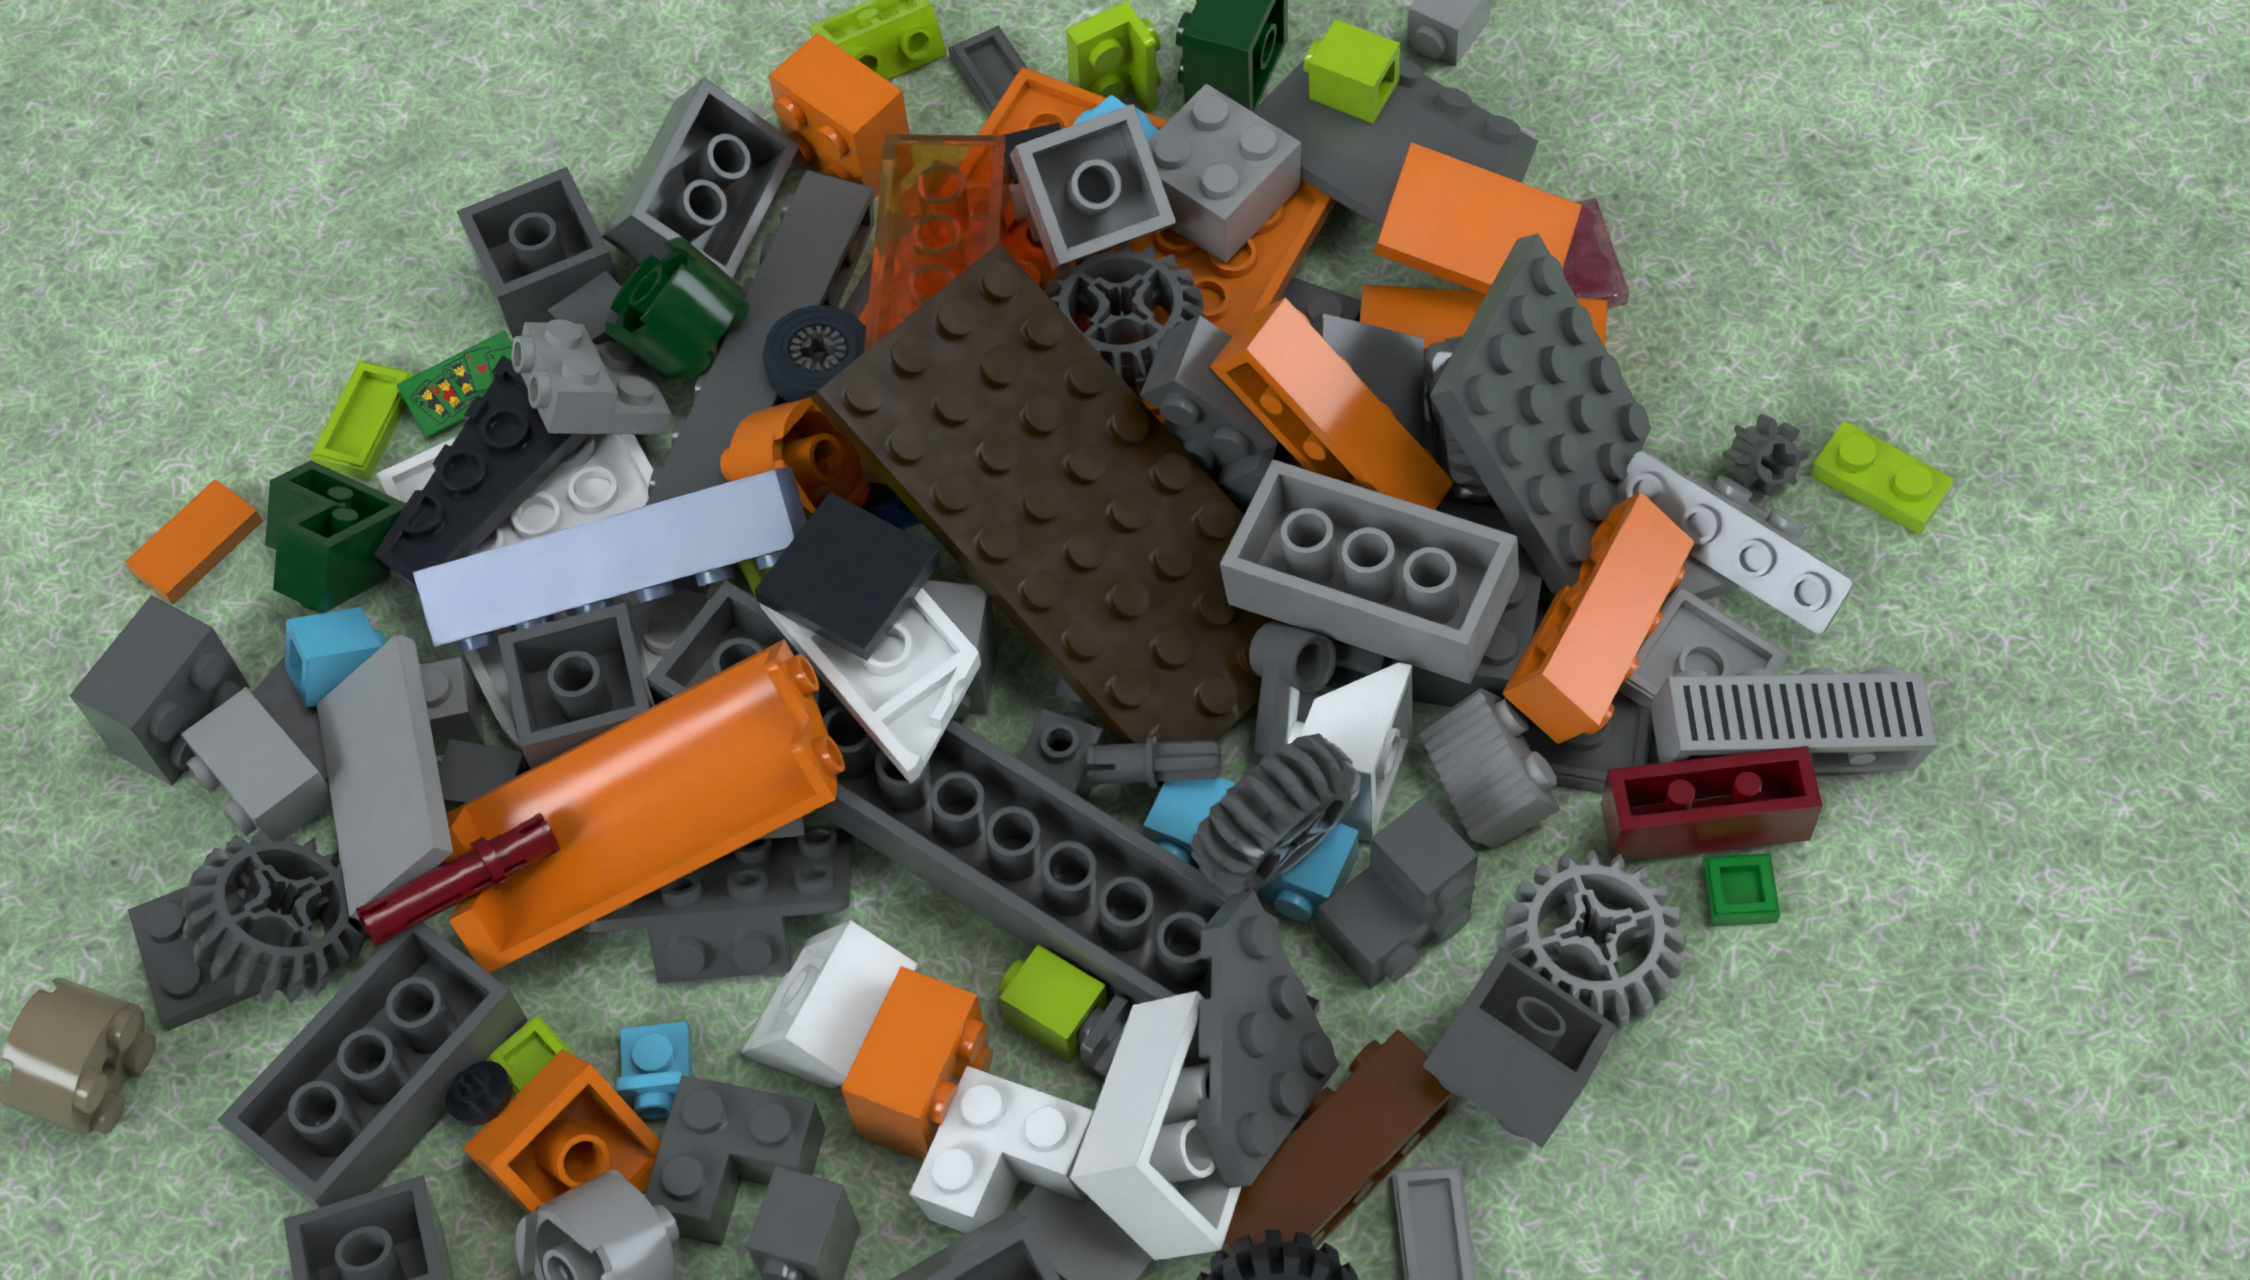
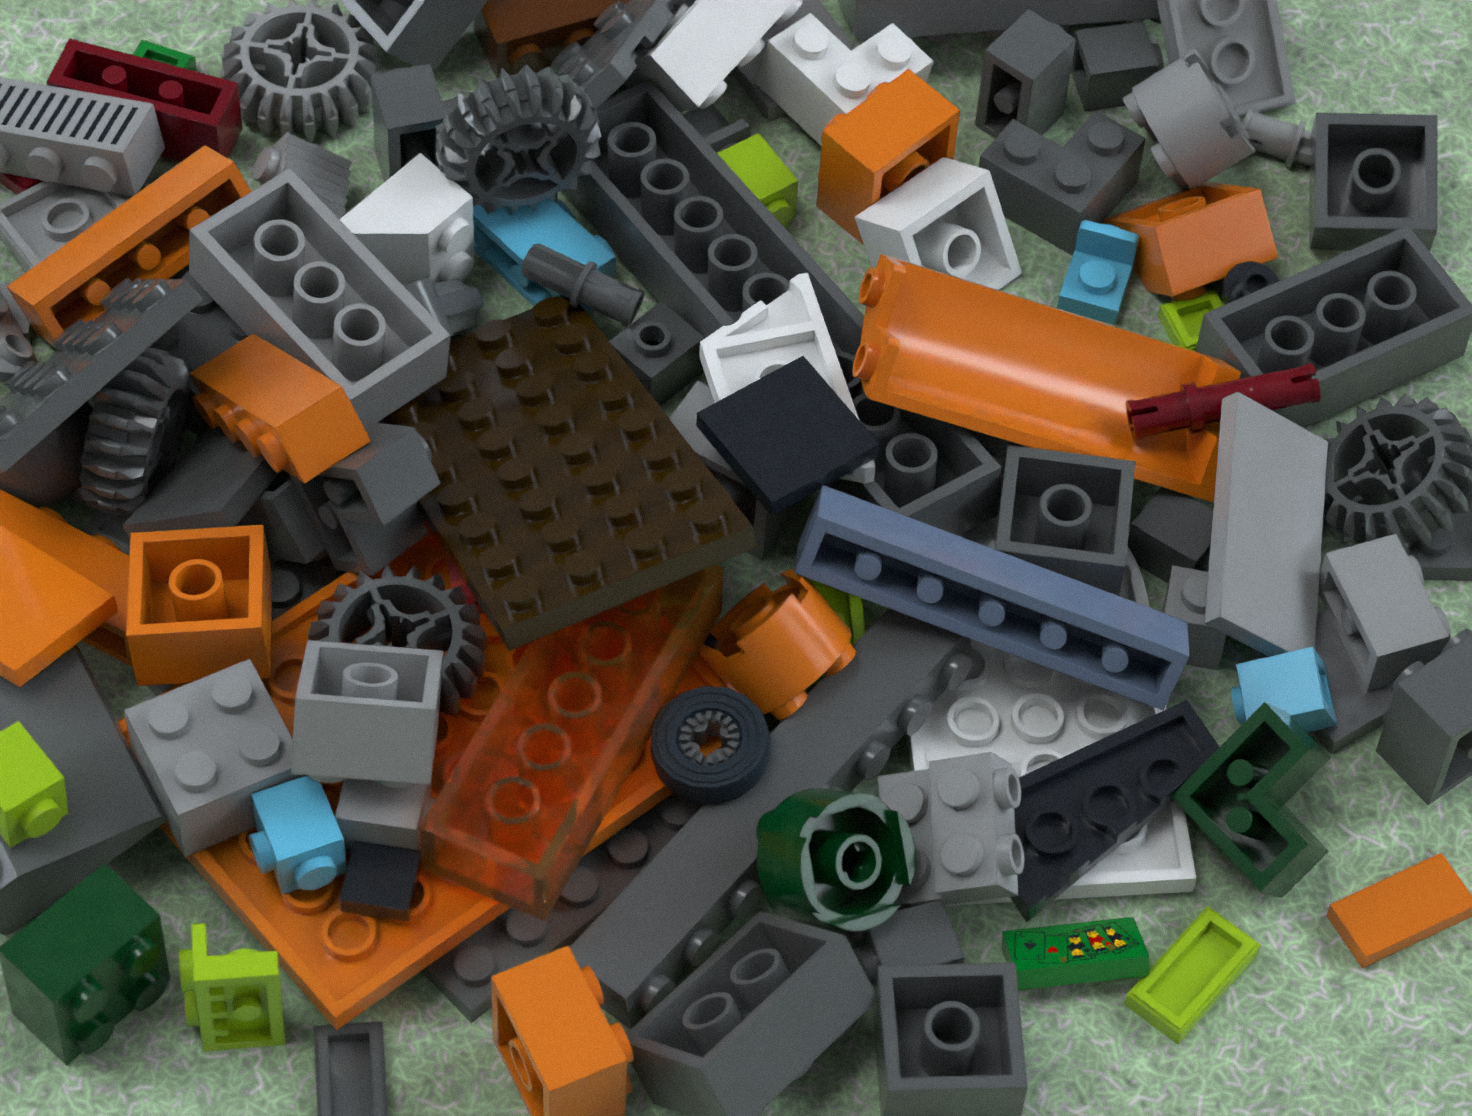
camera: 165 degrees left, 5 degrees down
none -> orange brick [126,525,272,686]

